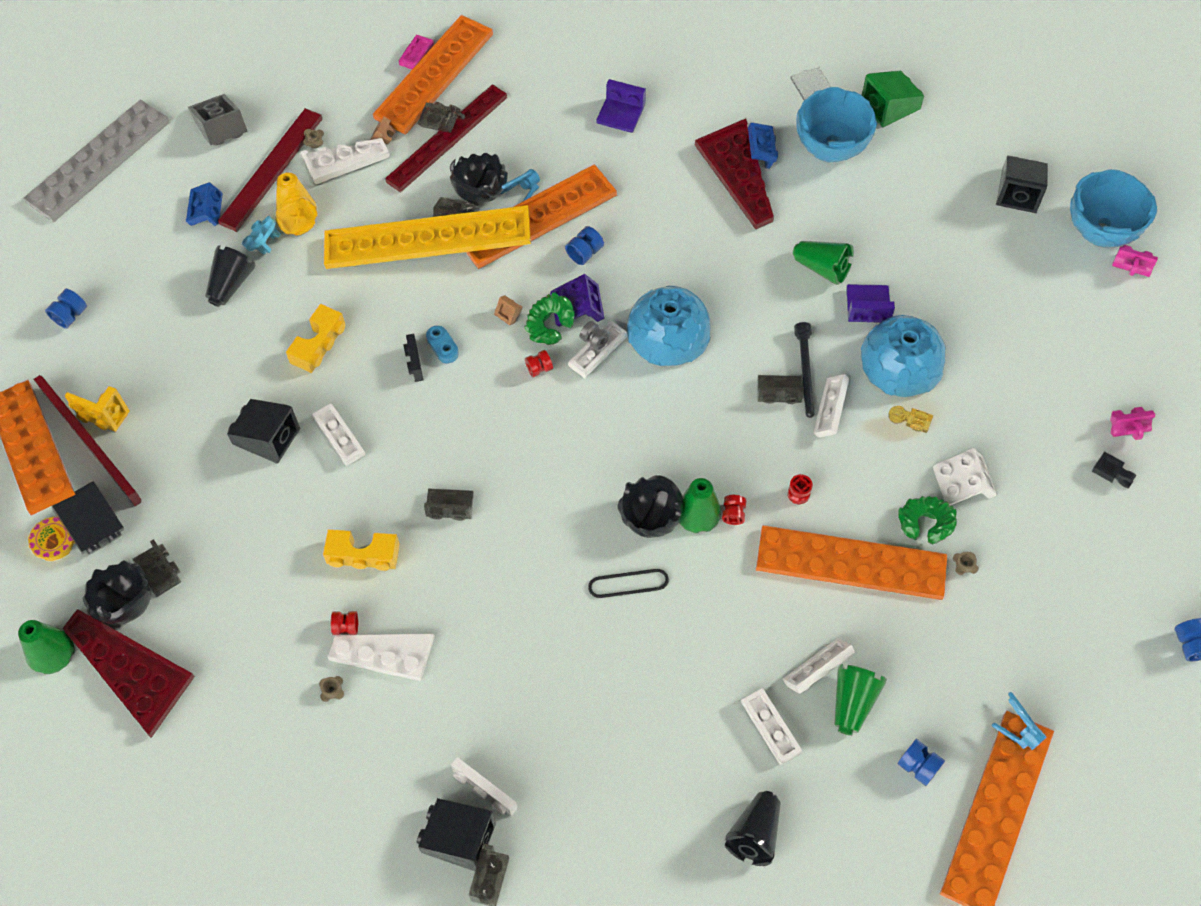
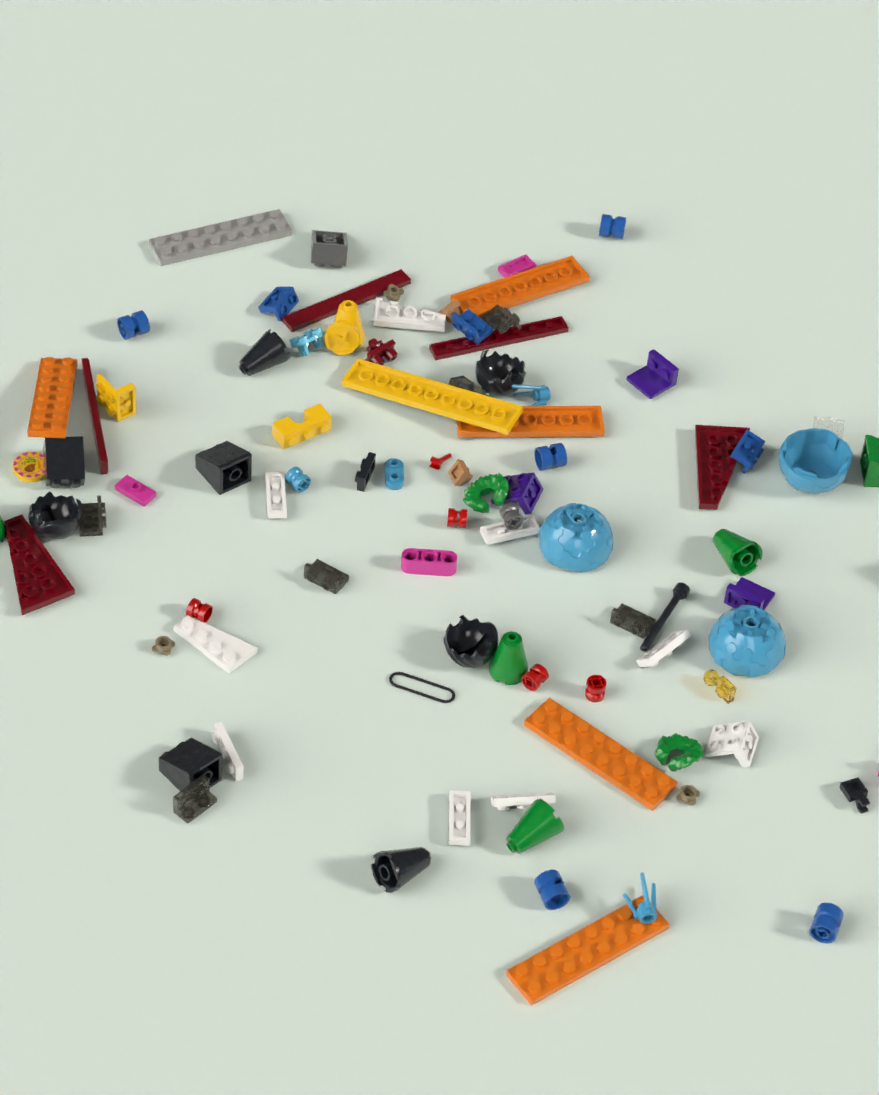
camera: 25 degrees right, 15 degrees down
yellow arch [323,529,400,571] -> none
none -> dark pink plate [115,475,156,507]
none -> dark azure wheel [285,467,311,493]
none -> dark red hips [364,338,398,365]
none -> dark pink beam [401,548,458,576]
none -> red hand [429,453,452,470]
none -> blue bracket [452,309,493,344]

